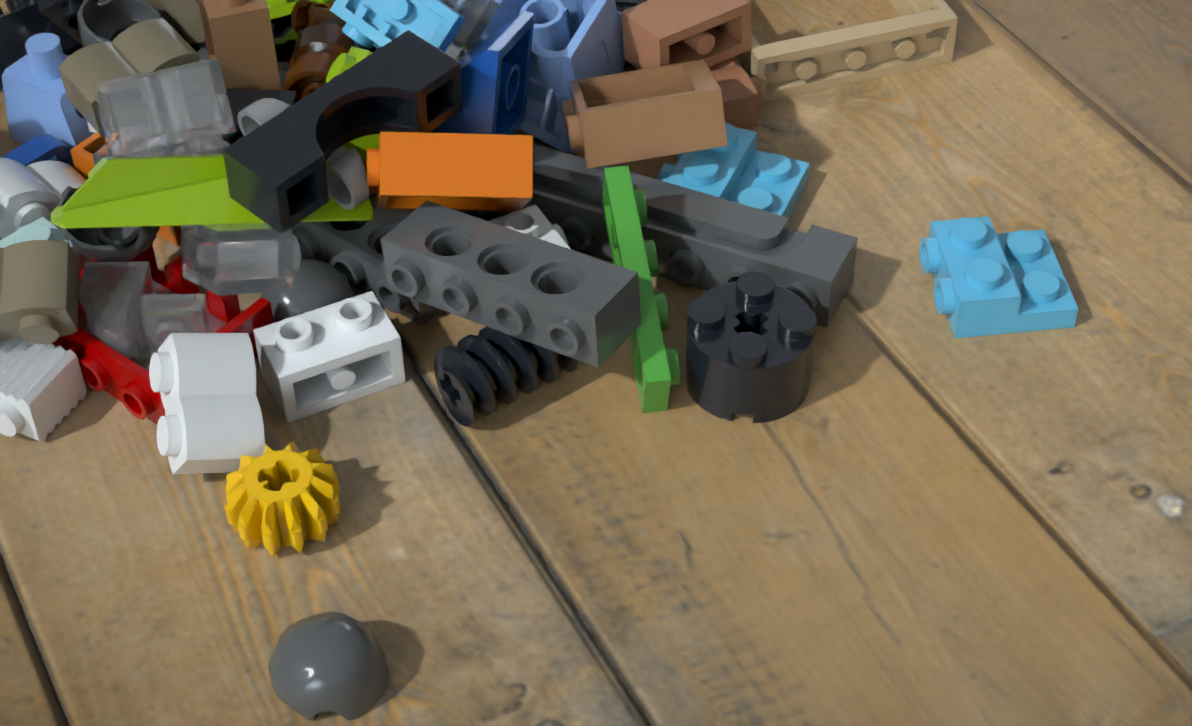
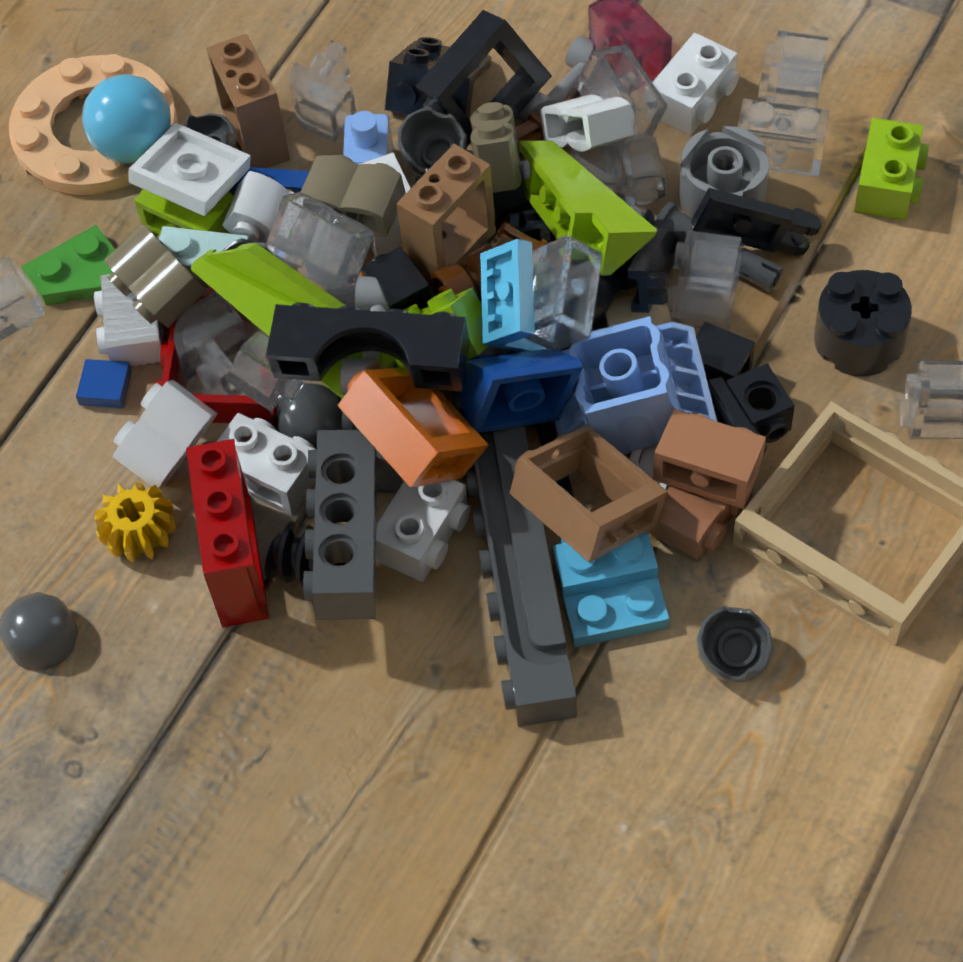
camera: 60 degrees right, 15 degrees up
bright green plate [602,165,680,414] -> none
black brick [685,271,817,423] -> none
medium azure plate [919,216,1079,338] -> none
none -> blue tile [76,359,132,408]
none -> red window [186,439,270,628]
none -> dark grey hair [696,605,774,682]

